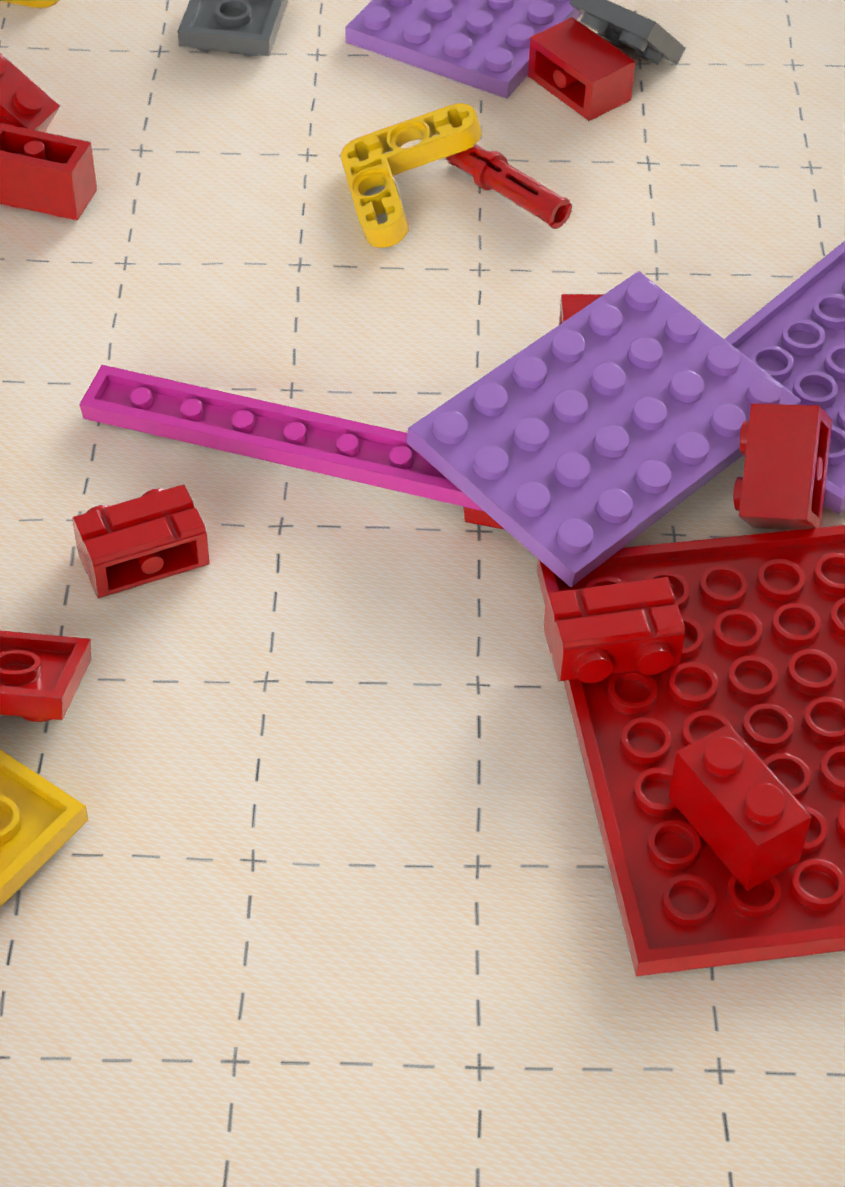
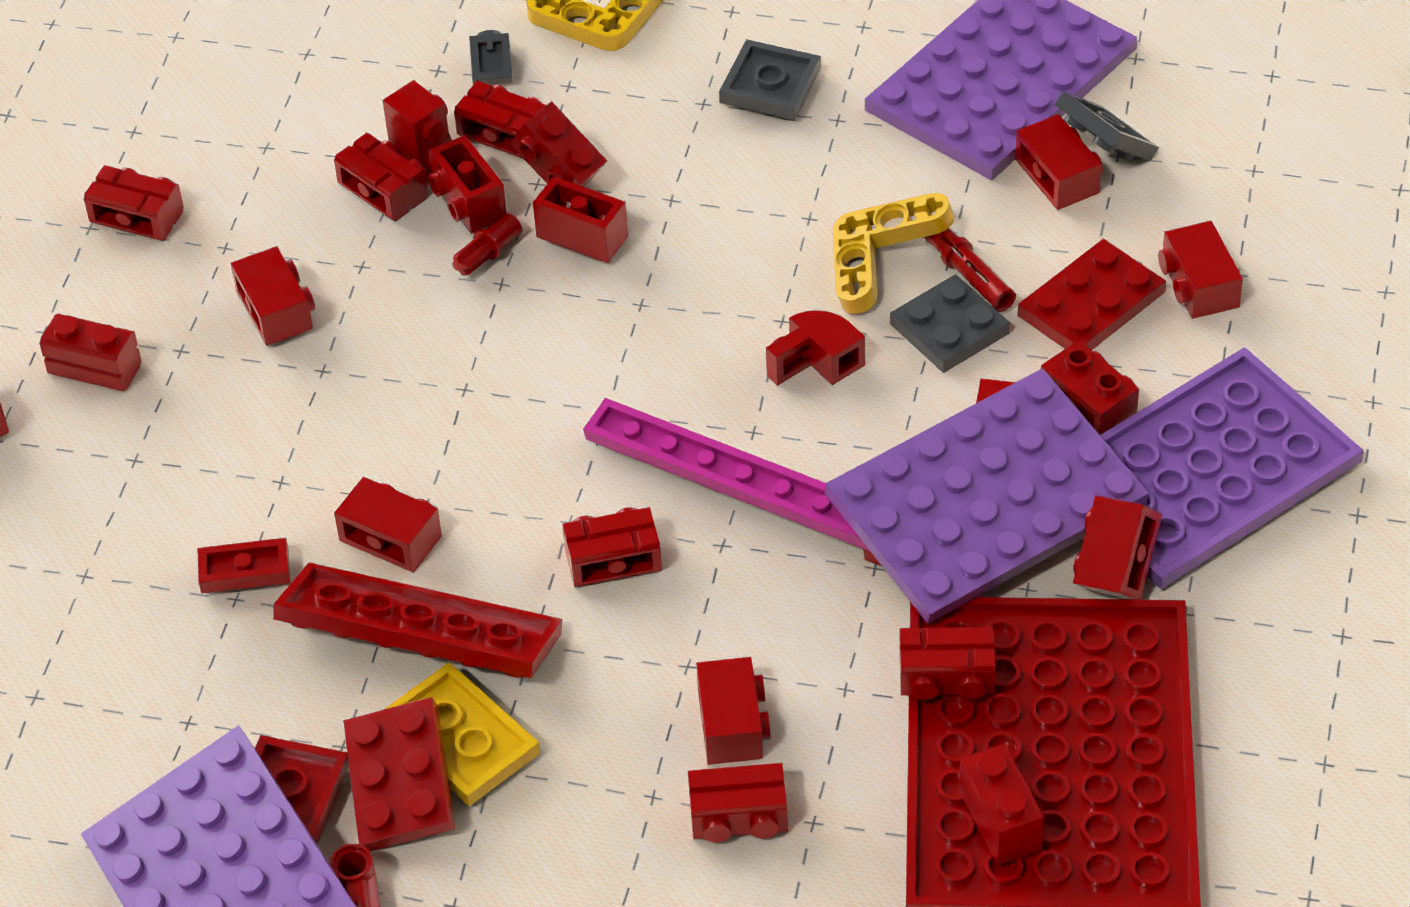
camera: 15 degrees right, 0 degrees up
none -> red brick [688,763,788,843]
none -> red brick [696,657,771,765]
none -> red brick [766,310,866,386]
none -> dark grey plate [890,274,1010,373]
none -> red plate [1017,238,1166,350]
none -> red brick [1041,340,1139,435]
none -> red brick [1158,220,1243,319]

